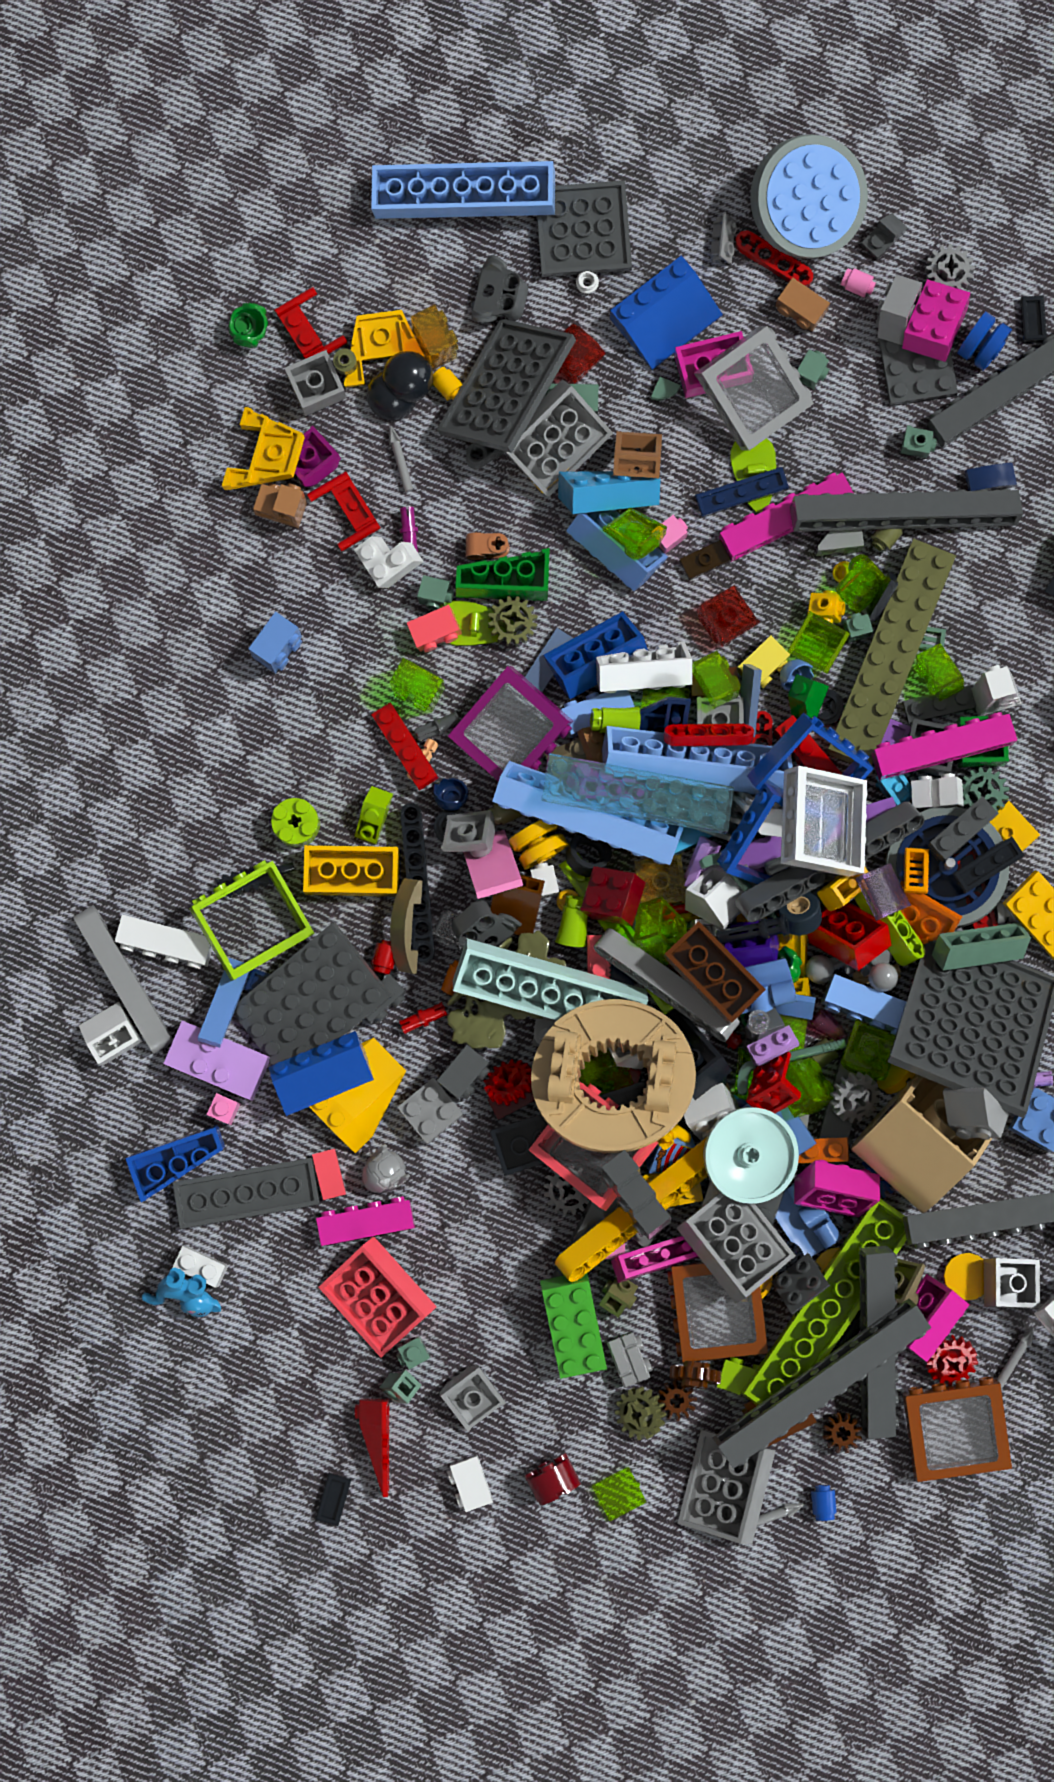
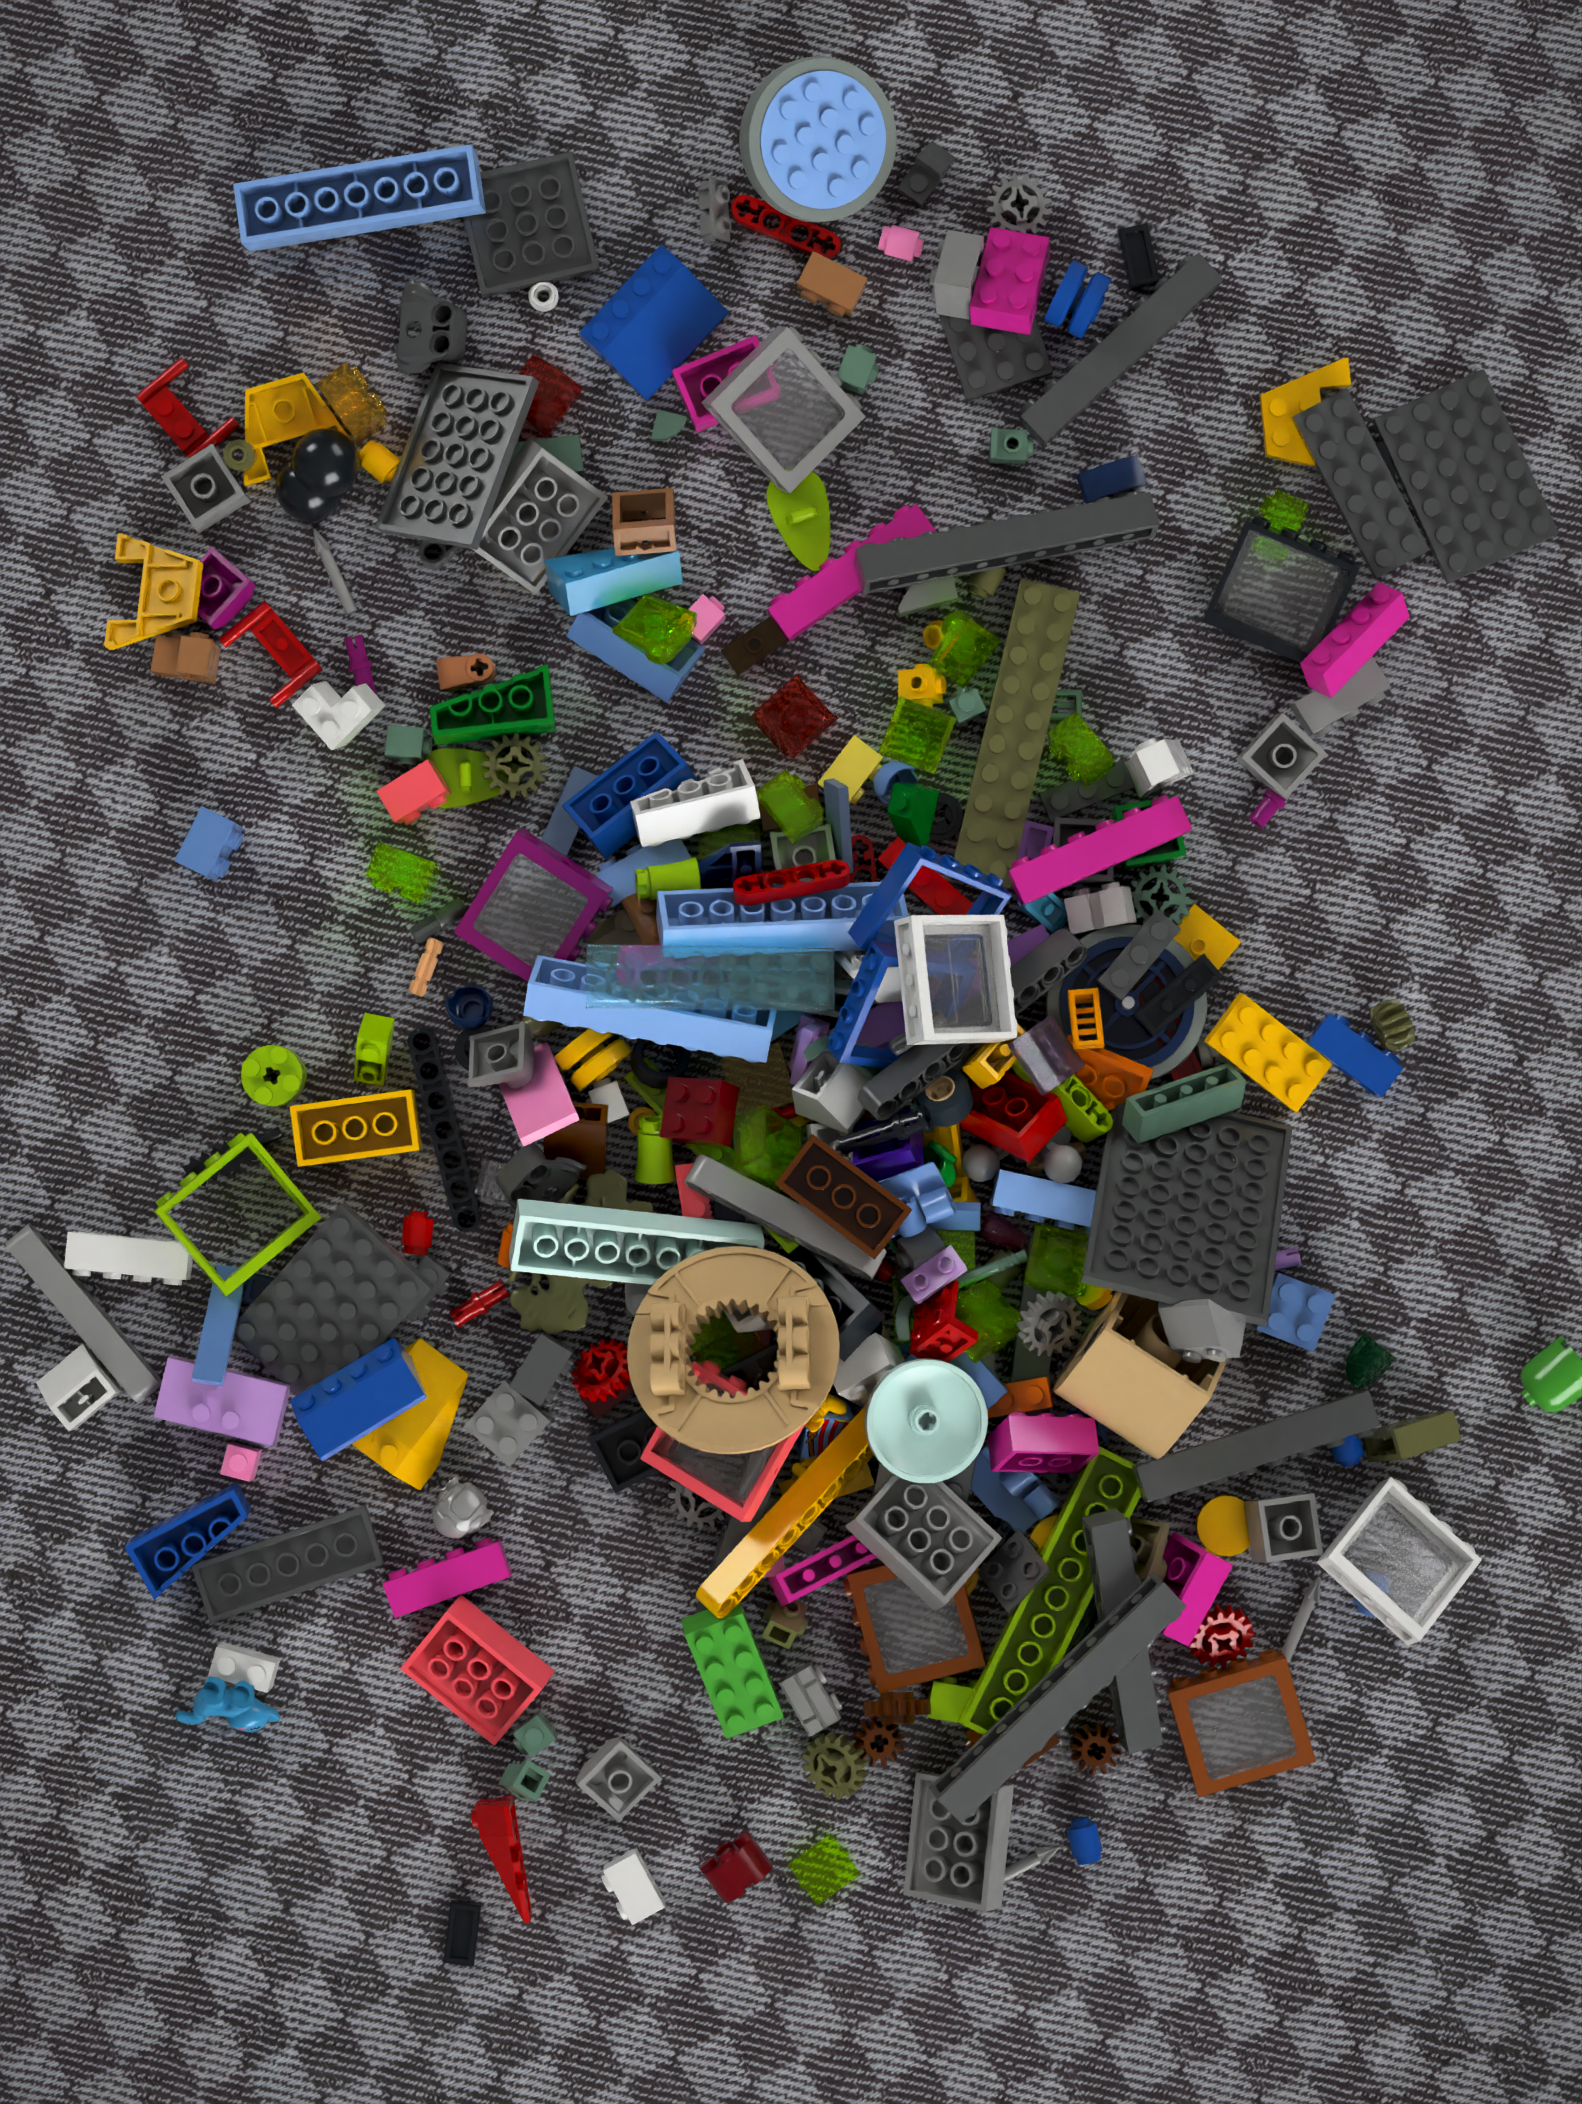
camera: 15 degrees left, 5 degrees up
green hair [228,303,268,348] -> none
coral tile [312,1149,346,1200] -> none
red plate [371,702,439,790] -> none
dark tan slope [390,878,422,974] -> none
dark grey brick [601,1150,671,1240] -> none
dark blue tile [695,467,789,518] -> none
clear bush [747,1010,770,1034] -> none
black tile [867,572,898,622] -> none

